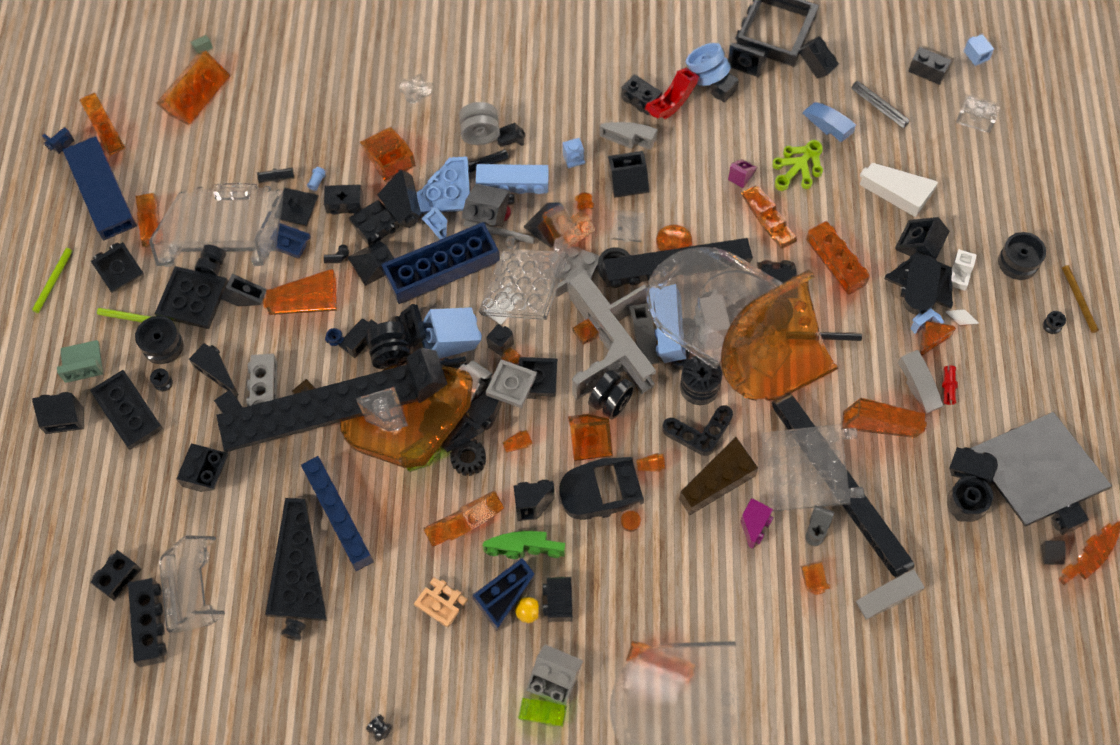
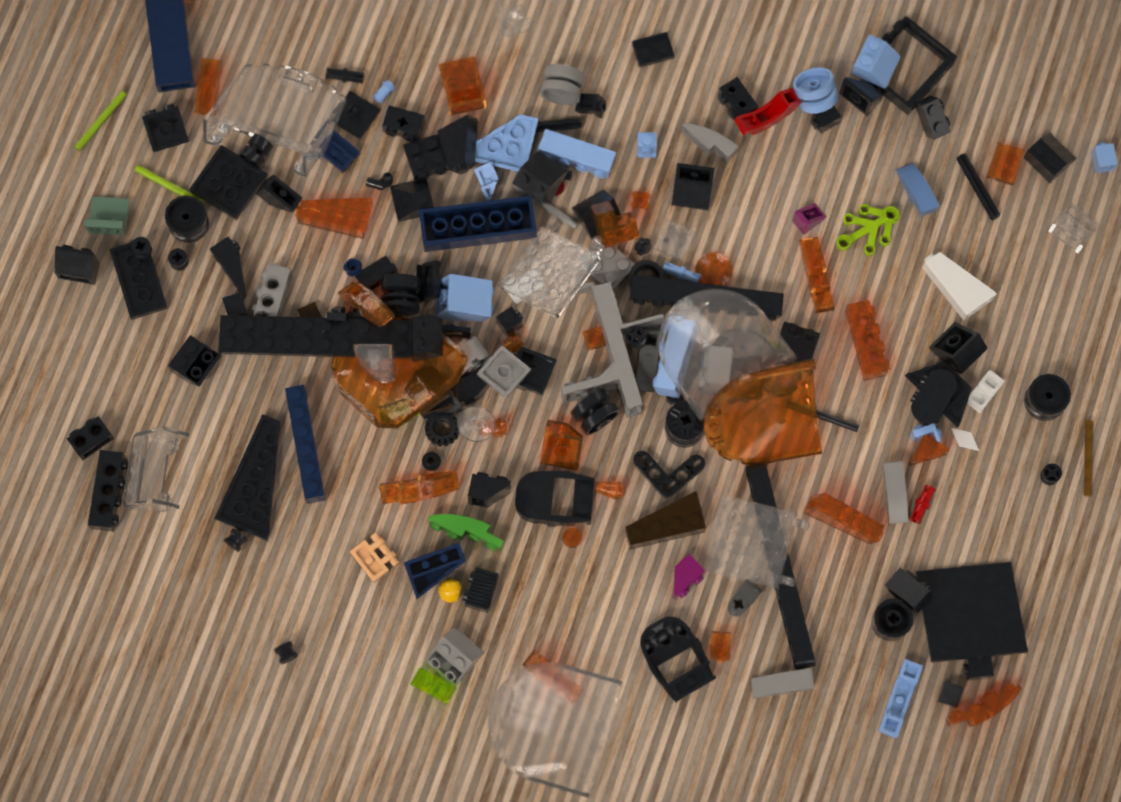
camera: 15 degrees right, 10 degrees up
none -> black wheel [131,237,152,259]
none -> black plate [327,306,369,321]
none -> clear orange slope [338,282,395,327]
none -> black plate [422,452,441,471]
none -> clear dish [457,406,496,442]
none -> black wheel [625,326,648,349]
none -> black plate [632,32,675,68]
none -> black plate [634,237,651,256]
none -> black slope [640,616,716,703]
none -> light blue pin [662,262,702,283]
none -> light blue slope [852,34,901,89]
none -> light blue slope [878,659,923,739]
none -> clear orange plate [987,142,1024,186]

